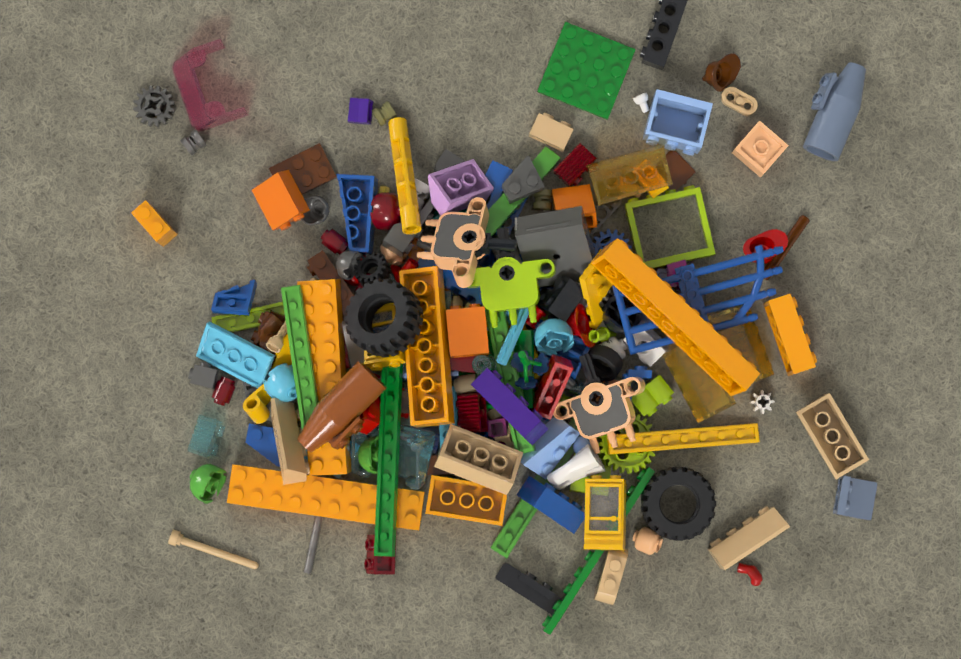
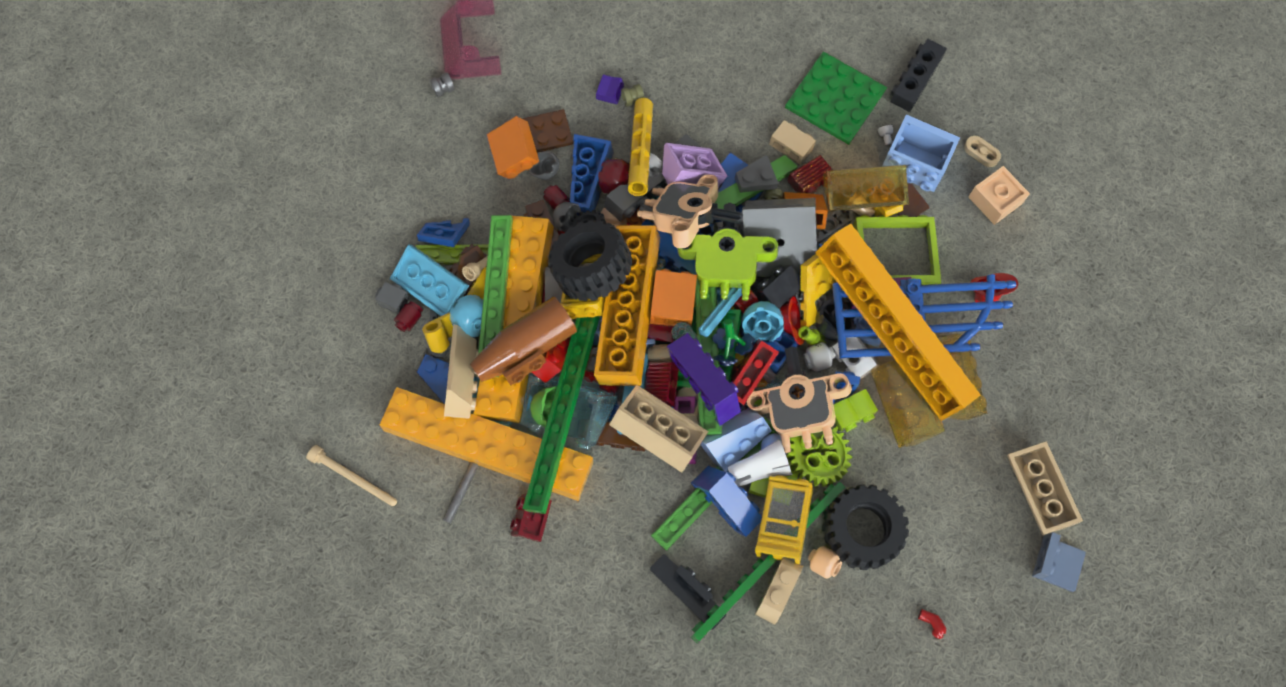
camera: 10 degrees right, 15 degrees down
light orange brick [131,200,178,247] -> none
dark grey gear [133,85,176,127] -> none
clear light blue brick [187,414,225,458] -> none
bright green cylinder [190,464,226,504] -> none
light orange brick [425,475,507,526] -> none
black tyre [588,345,623,381] -> none
yellow tile [607,423,760,455] -> none
reddish brown piece [702,53,741,92] -> none
tan slope [708,506,790,570] -> none
white gear [749,390,775,414] -> none
light orange brick [763,293,817,376] -> none
reddish brown axle [764,215,810,281] -> none
sand blue piece [803,62,866,161] -> none

